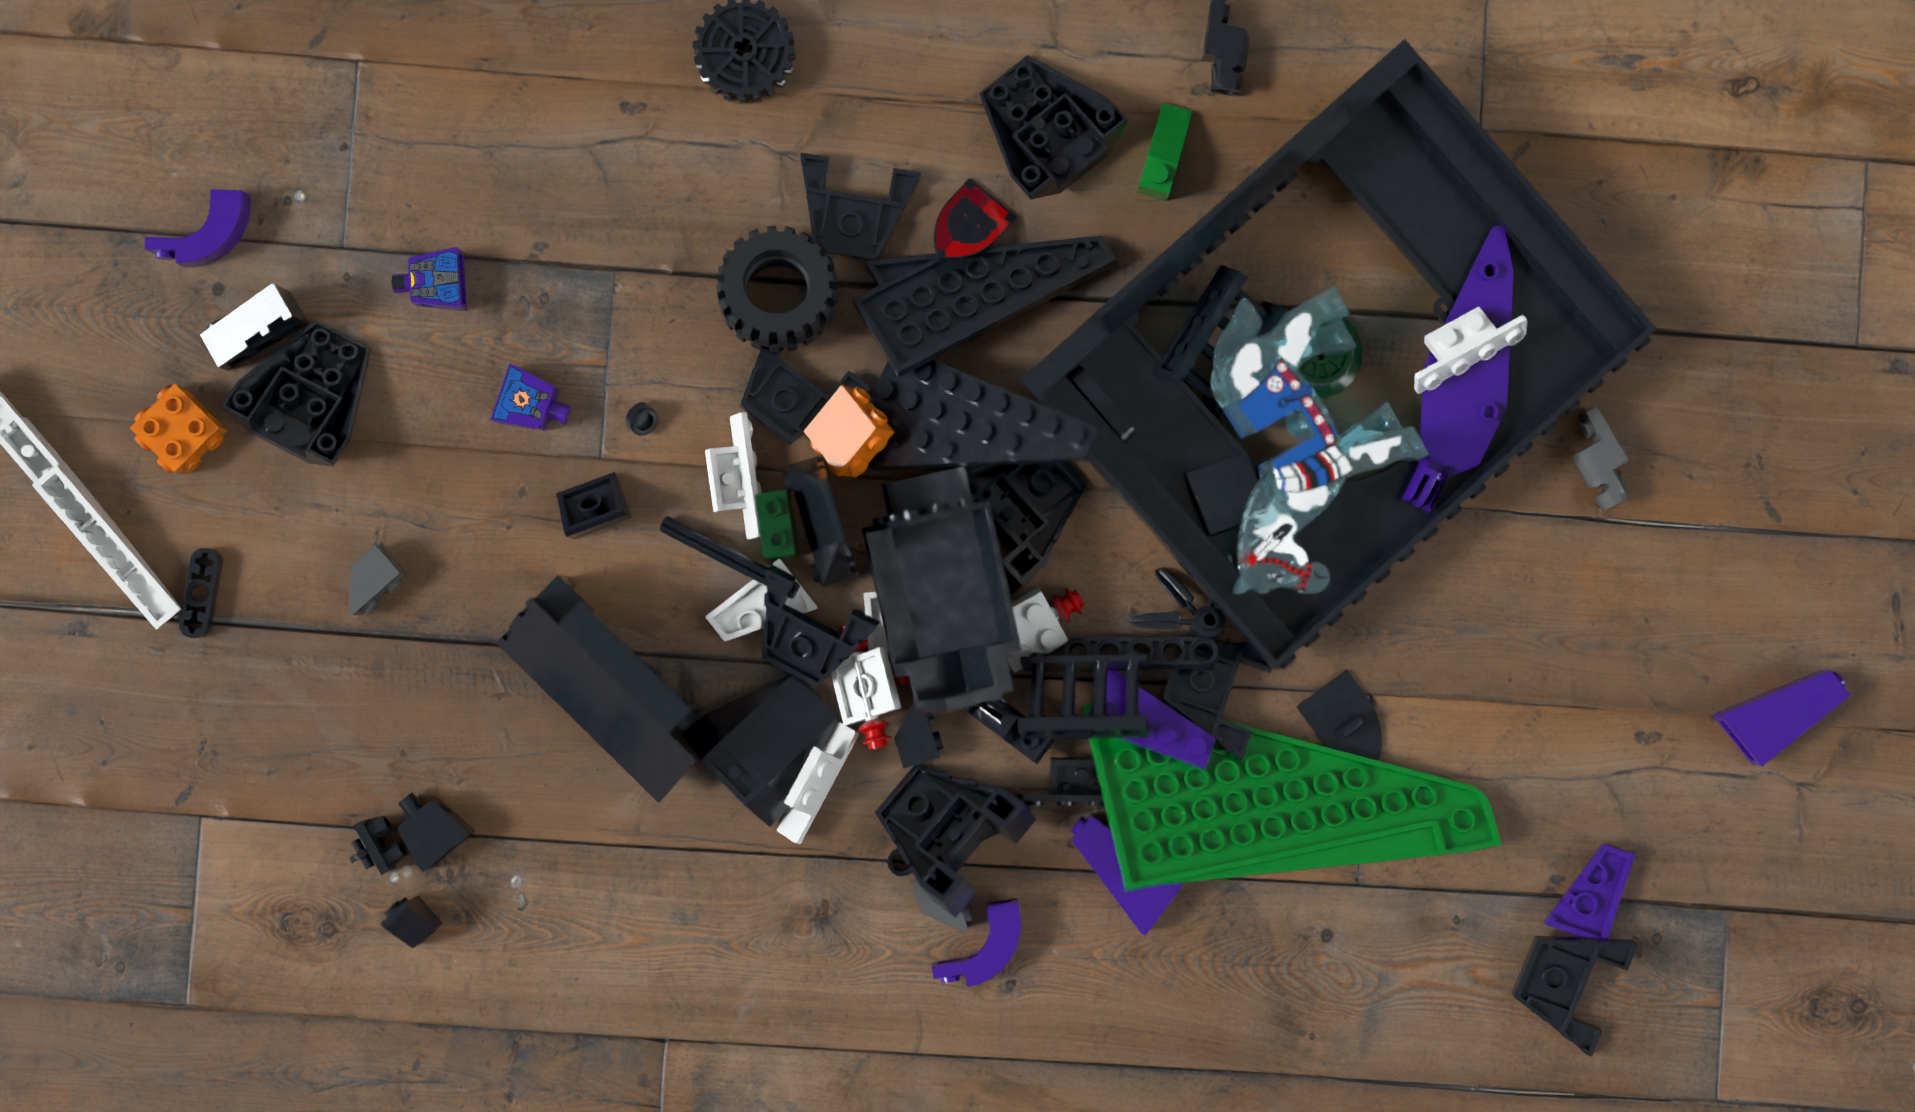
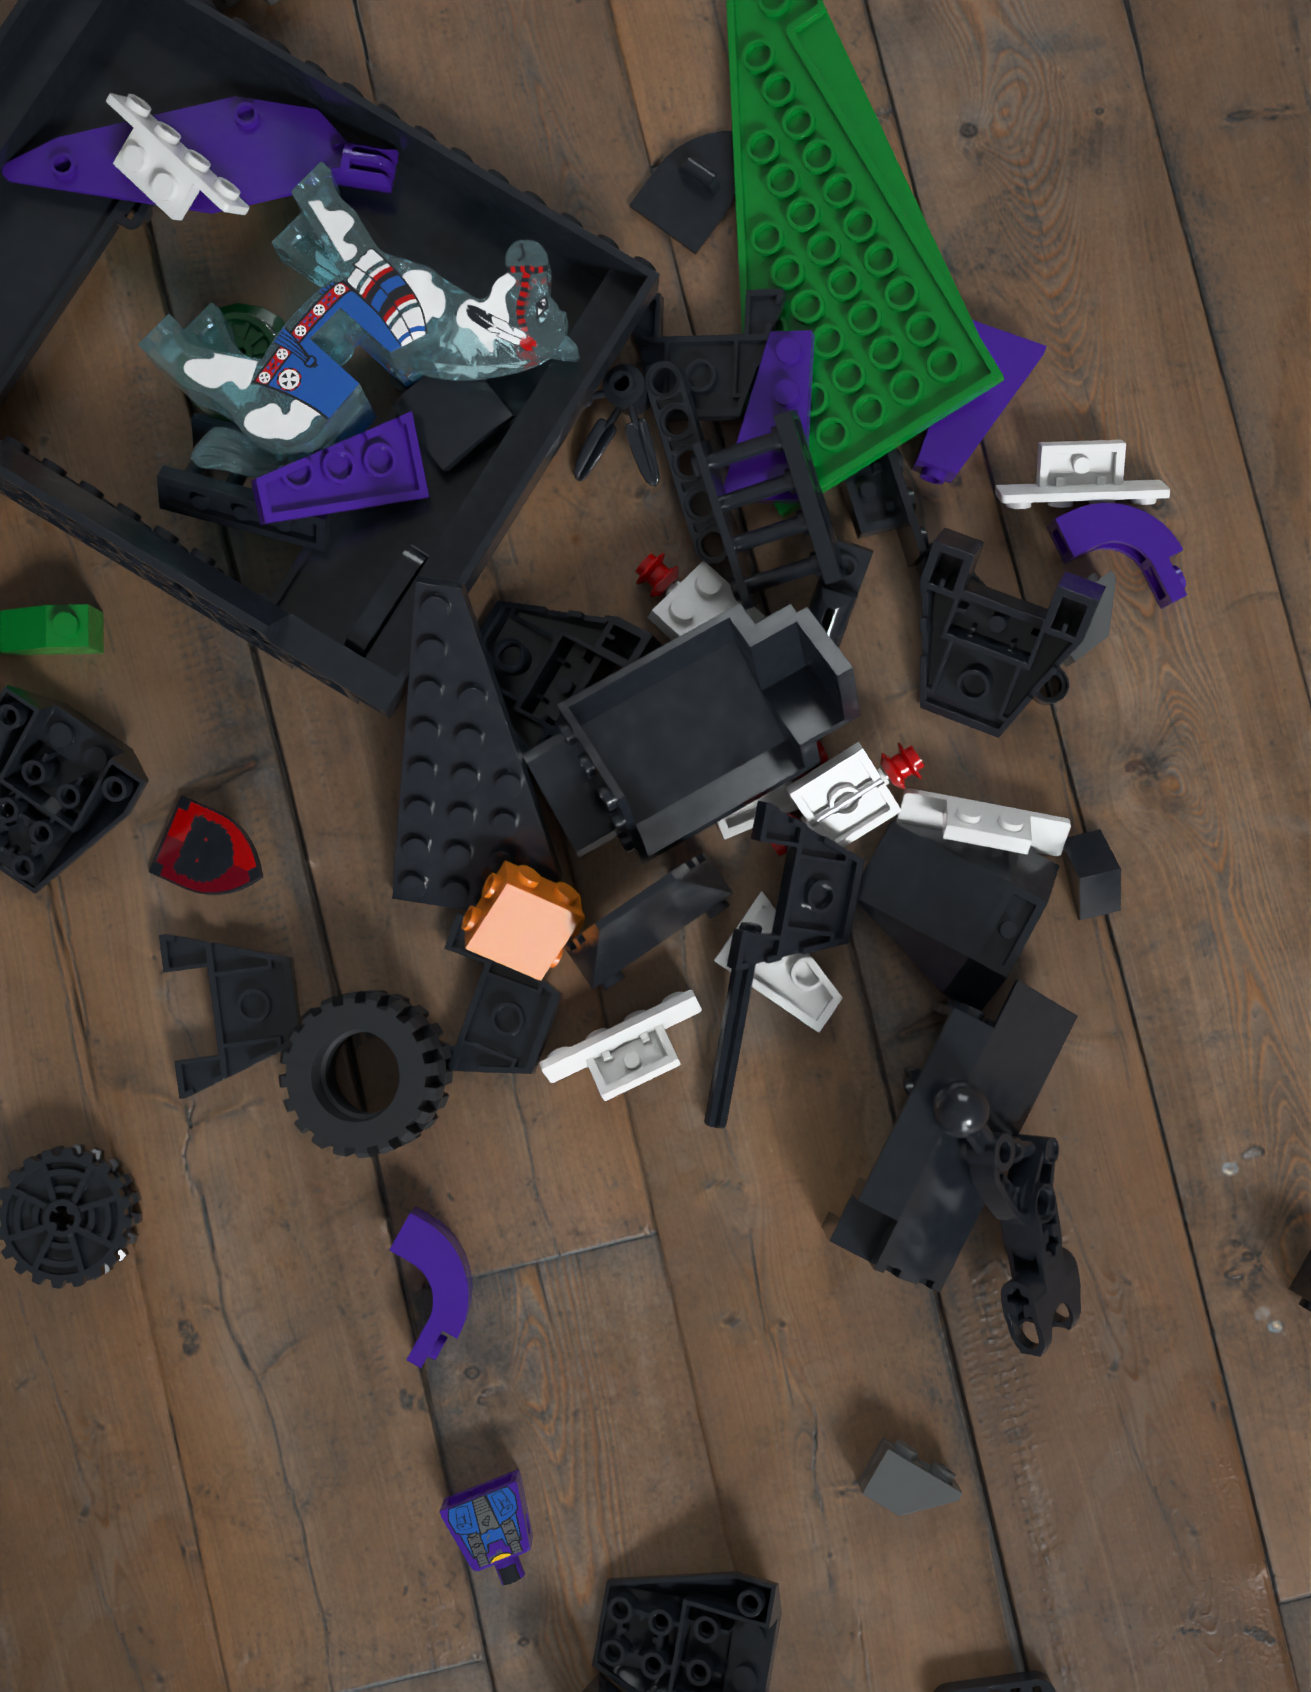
camera: 110 degrees left, 0 degrees up
black hips [349,815,407,875] -> none
black torso [398,792,476,872] -> none
torso [490,363,571,431] -> none
black slope [556,472,632,539] -> none
black tile [625,402,658,436] -> none
dark green panel [755,490,800,561] -> none
black wing [852,235,1117,378] -> none
black slope [894,700,944,769] -> none
none -> dark purple wing [251,411,429,525]
none -> dark purple arch [389,1206,473,1368]
none -> black piece [931,1080,1081,1357]
none -> white bracket [995,440,1170,509]
none -> black slope [1062,829,1121,920]

